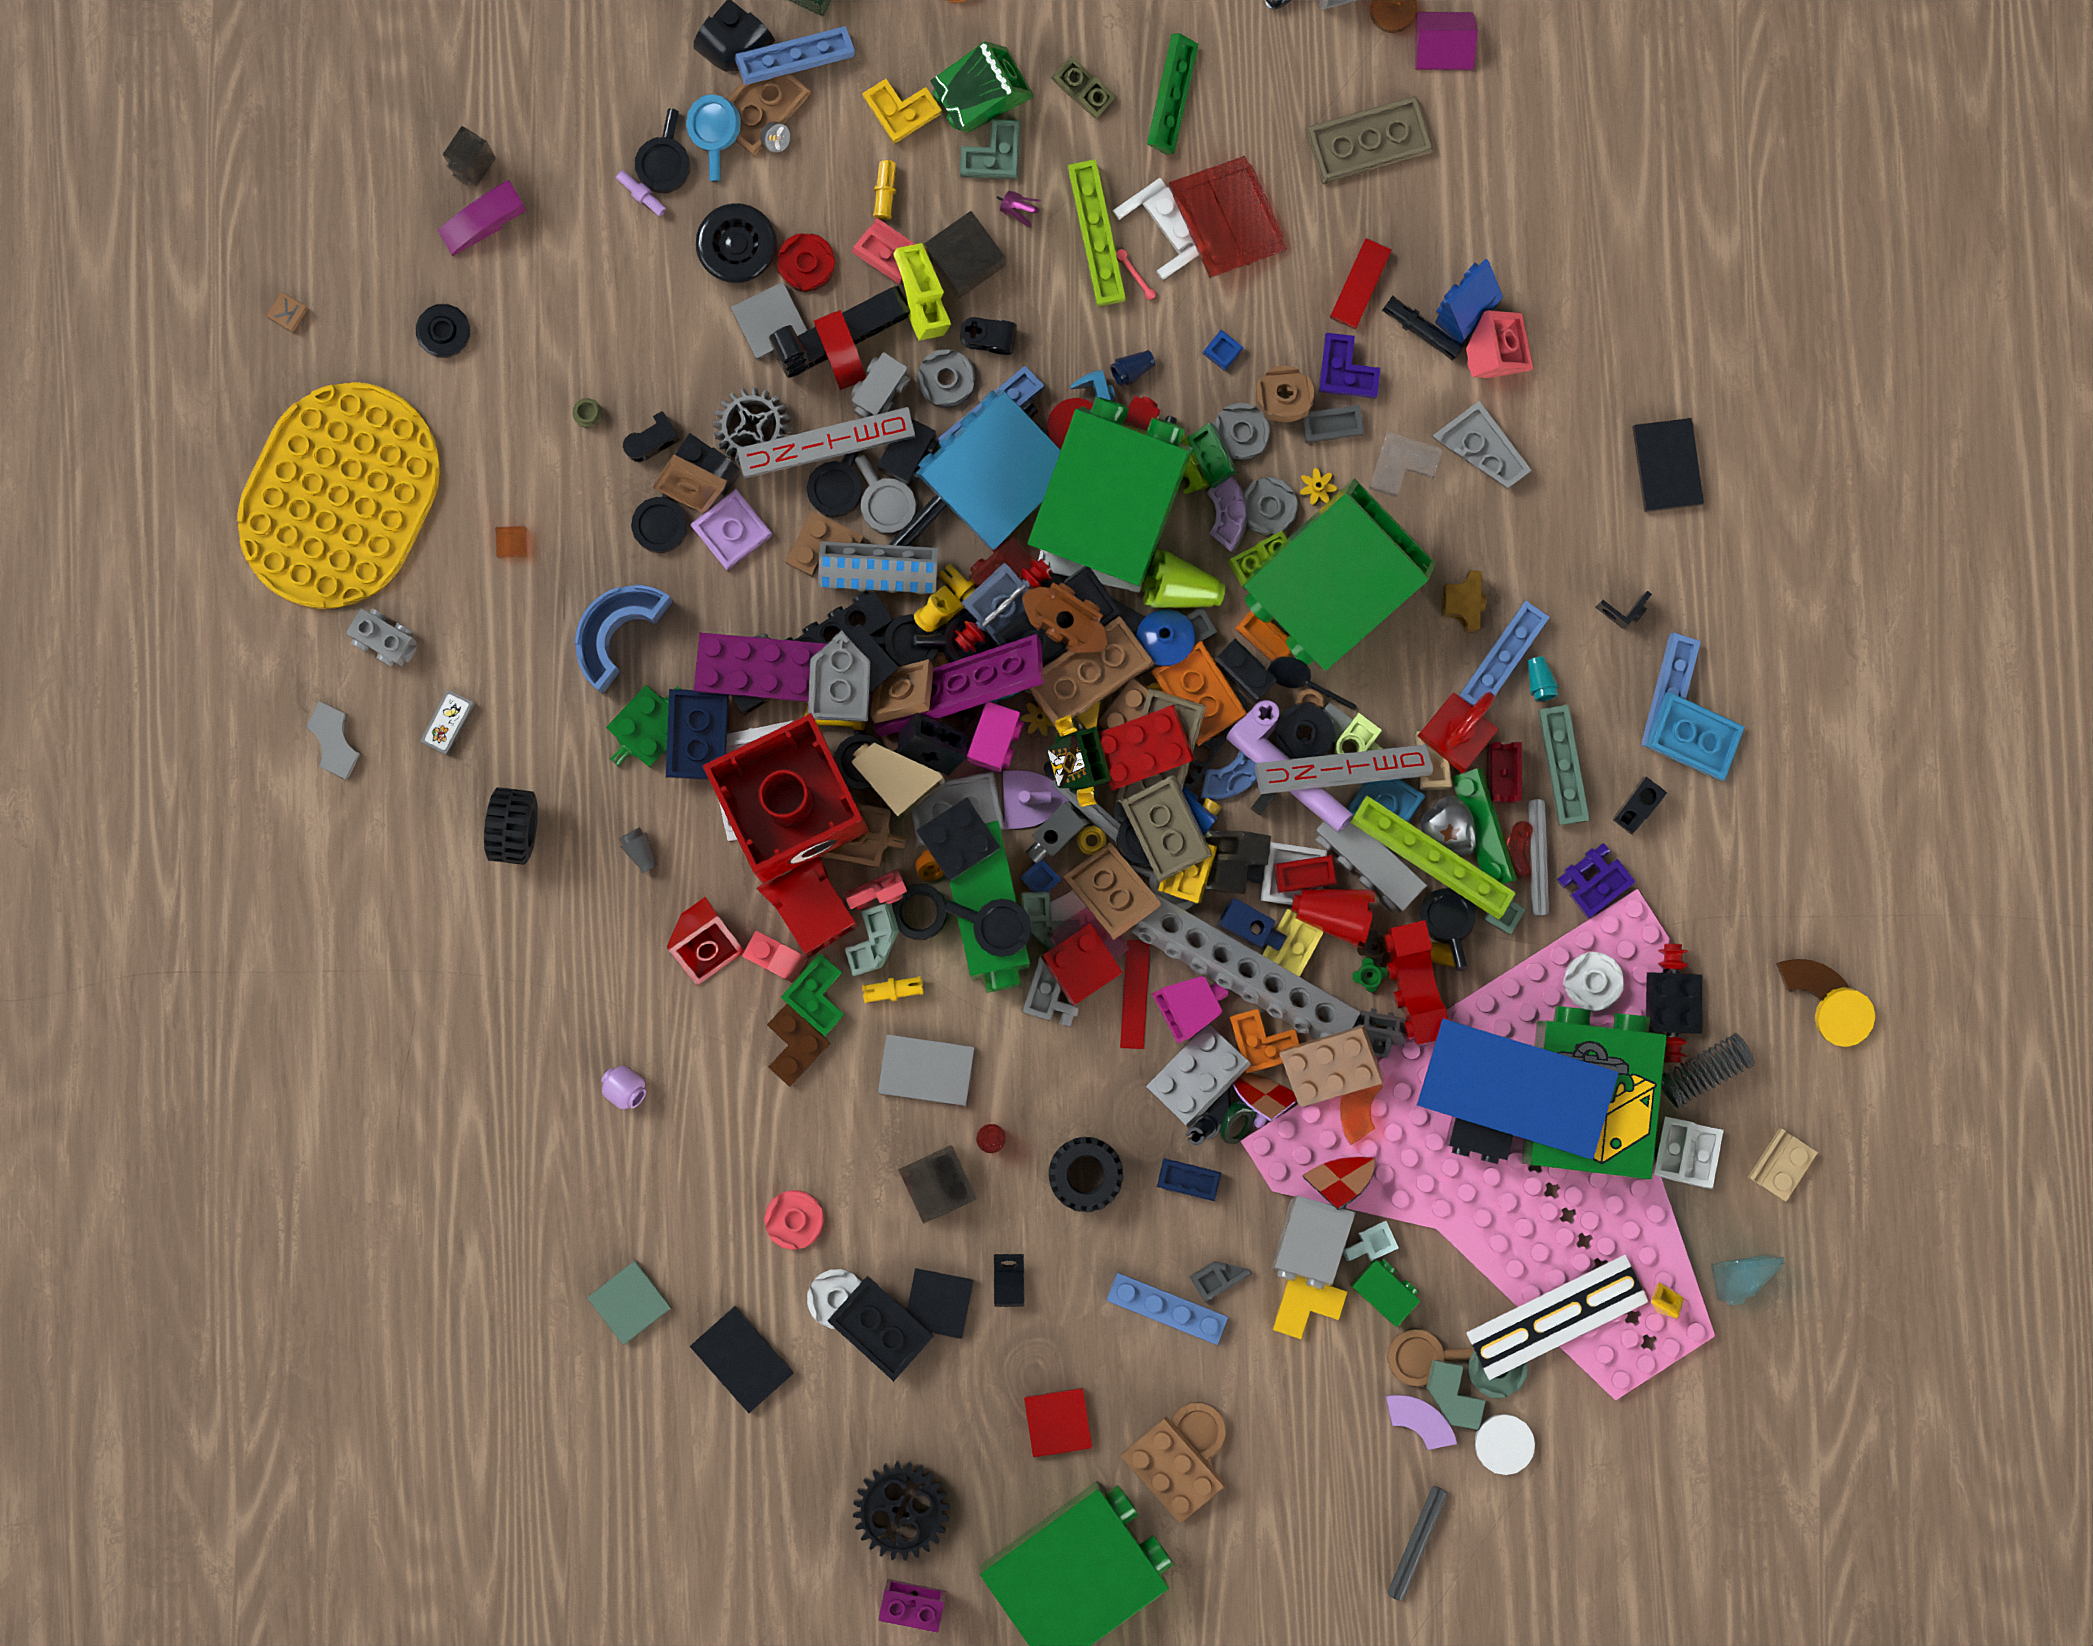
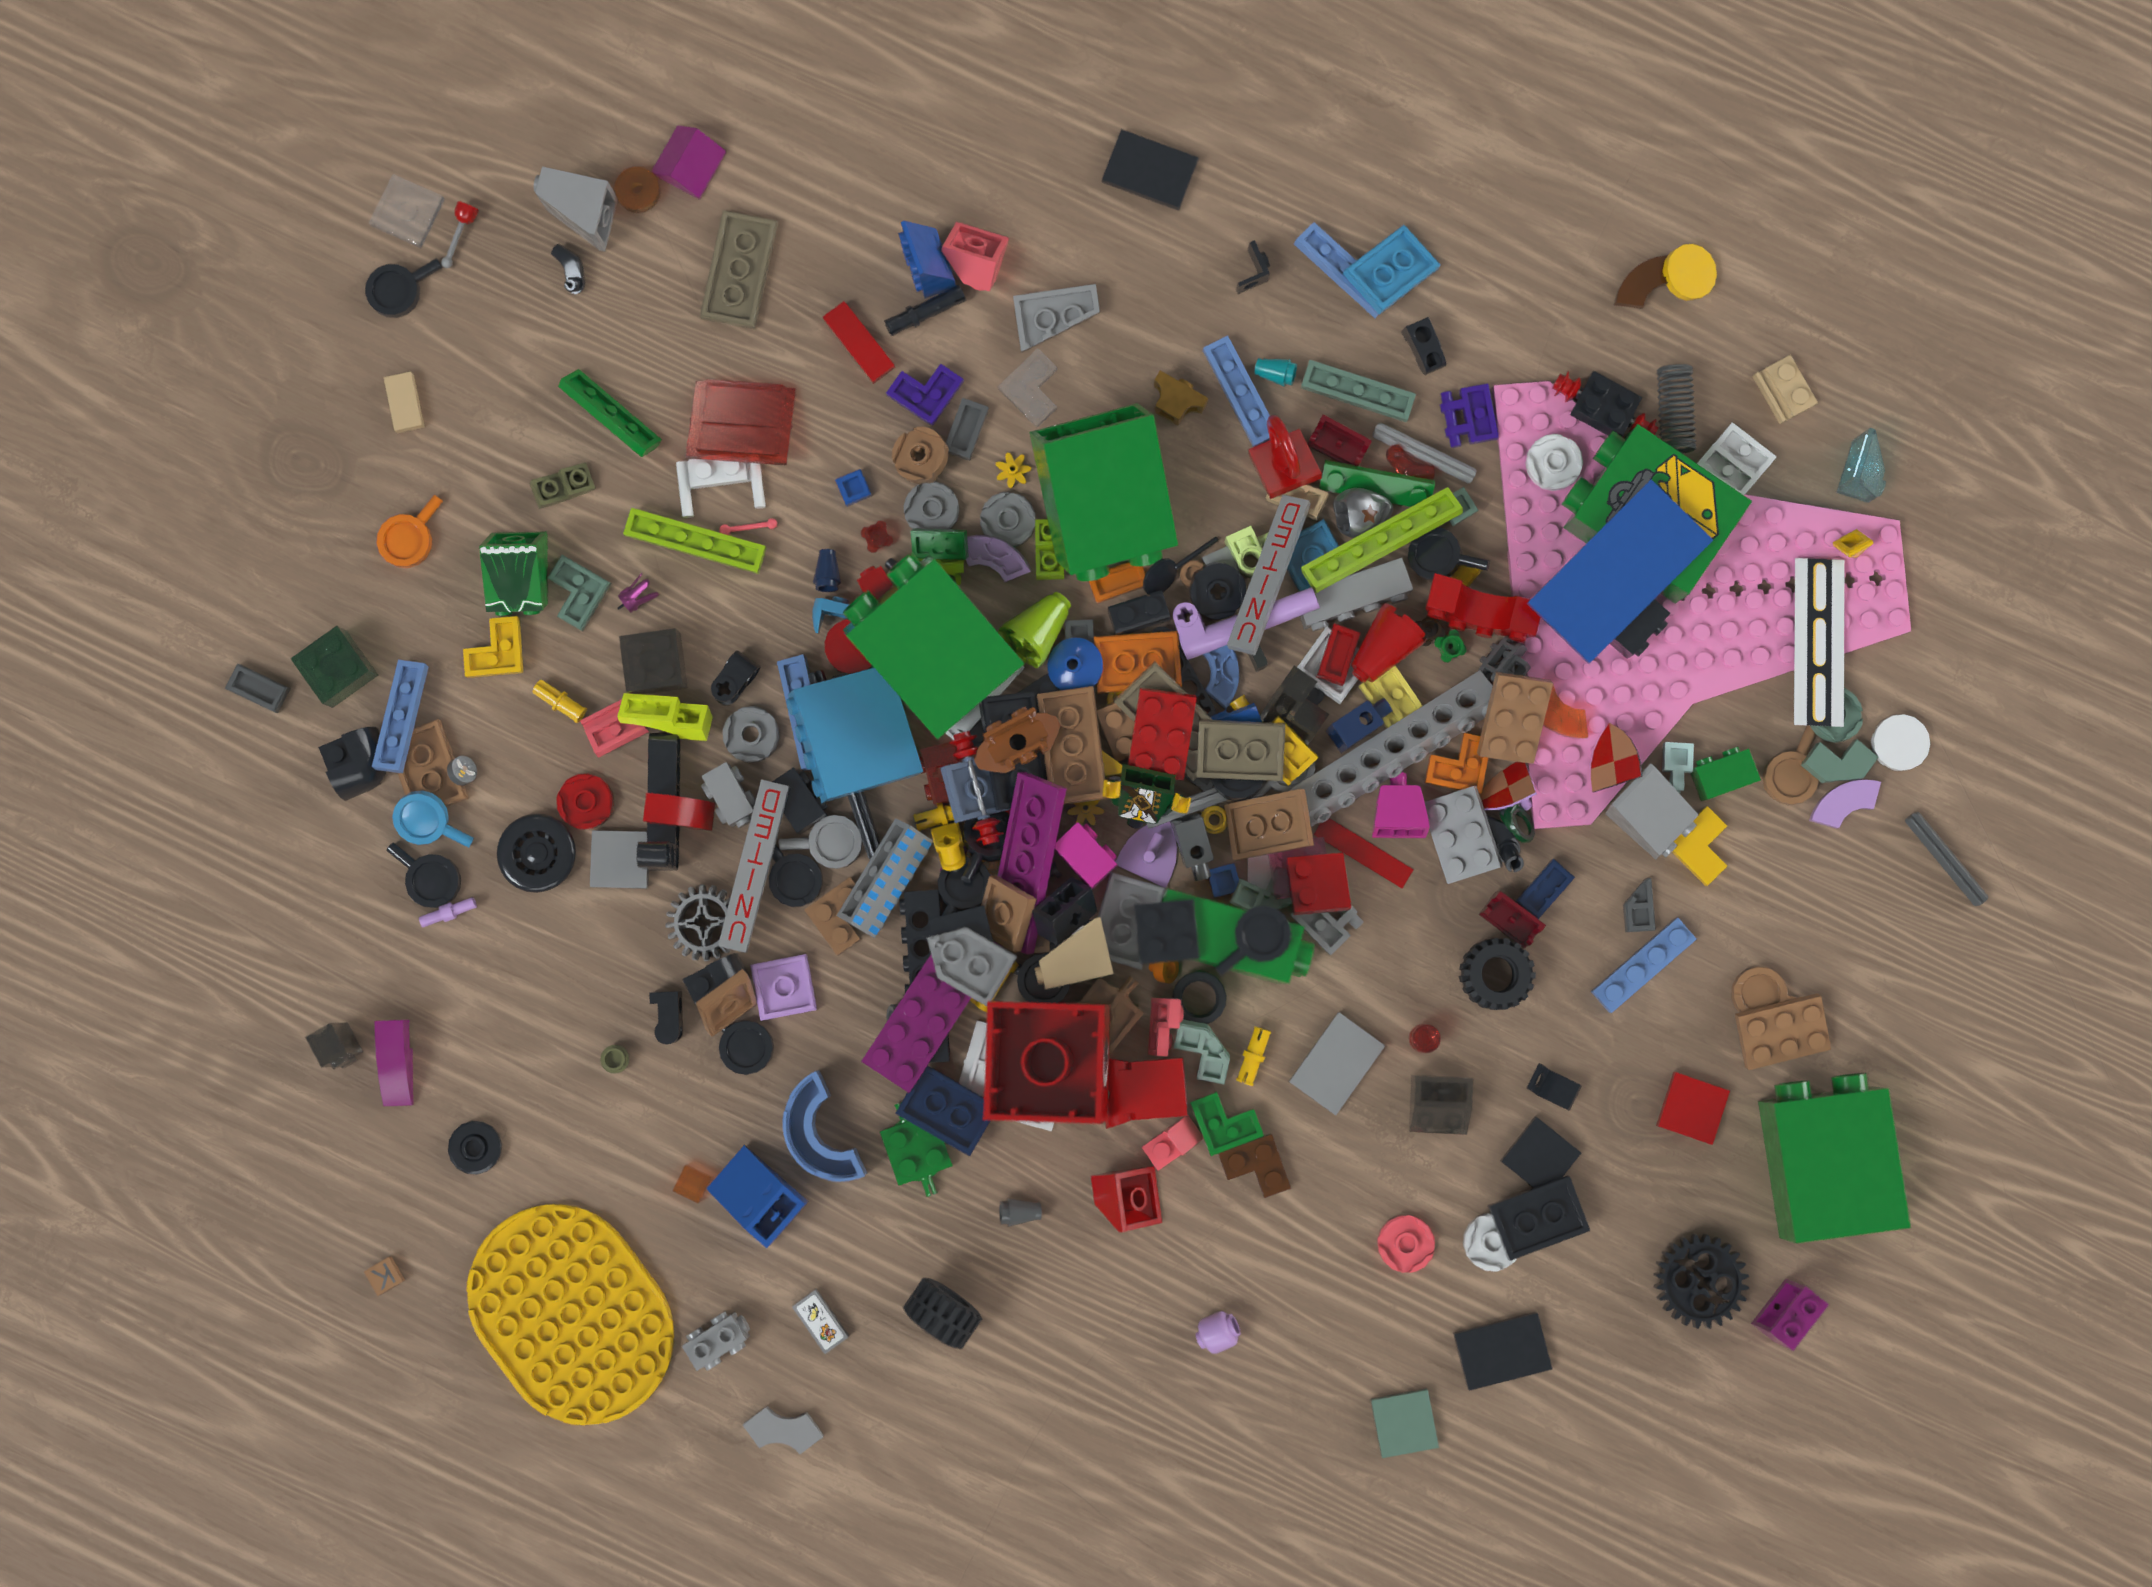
camera: 55 degrees left, 0 degrees up
none -> blue slope [706,1145,809,1248]
none -> clear red plate [861,521,893,553]
none -> dark red hinge [1478,891,1546,949]

